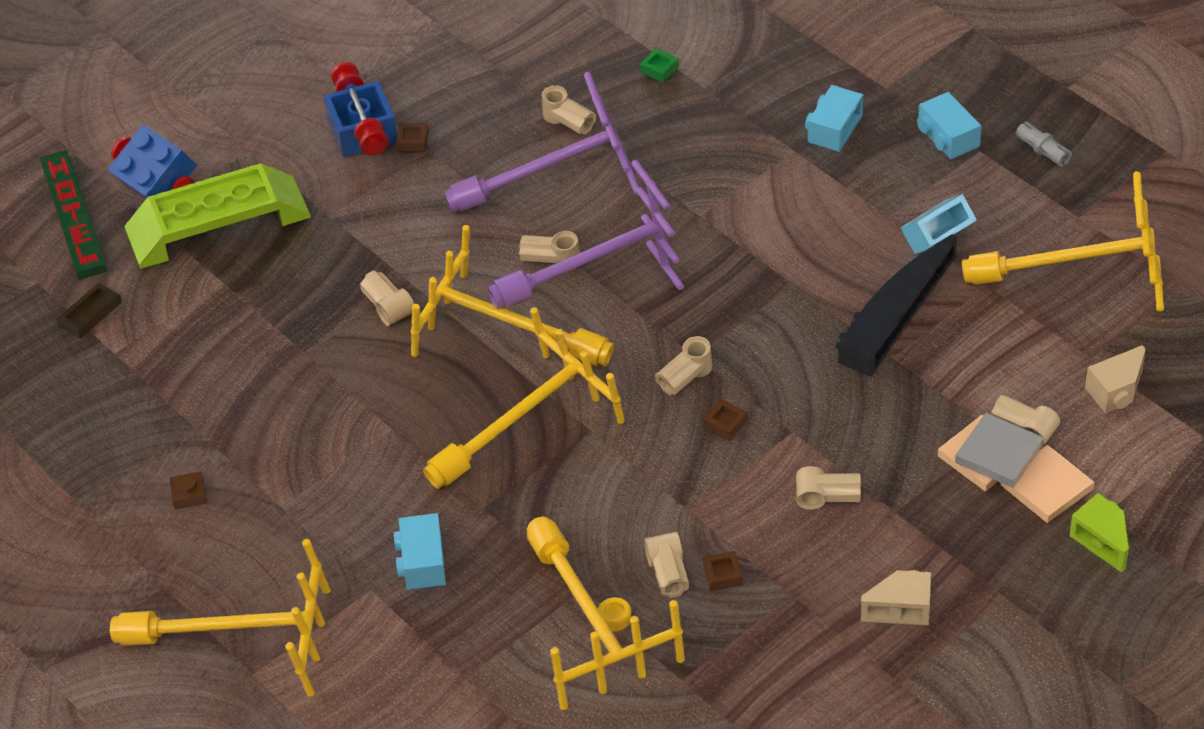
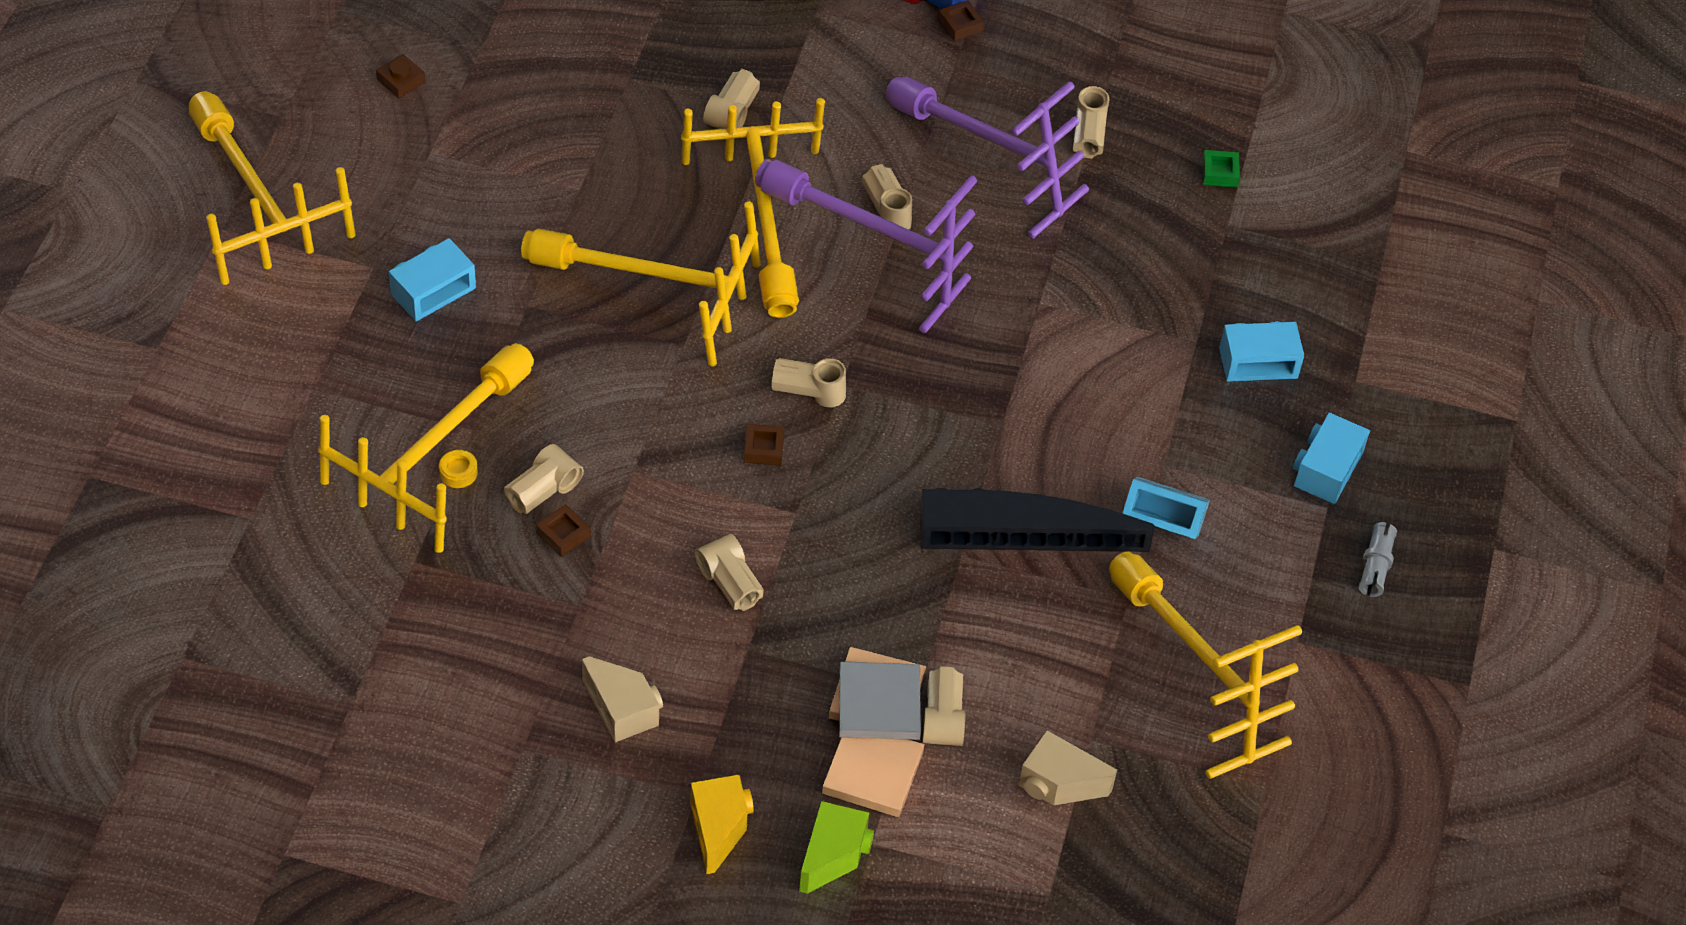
camera: 50 degrees right, 5 degrees up
none -> yellow slope [690,775,754,874]

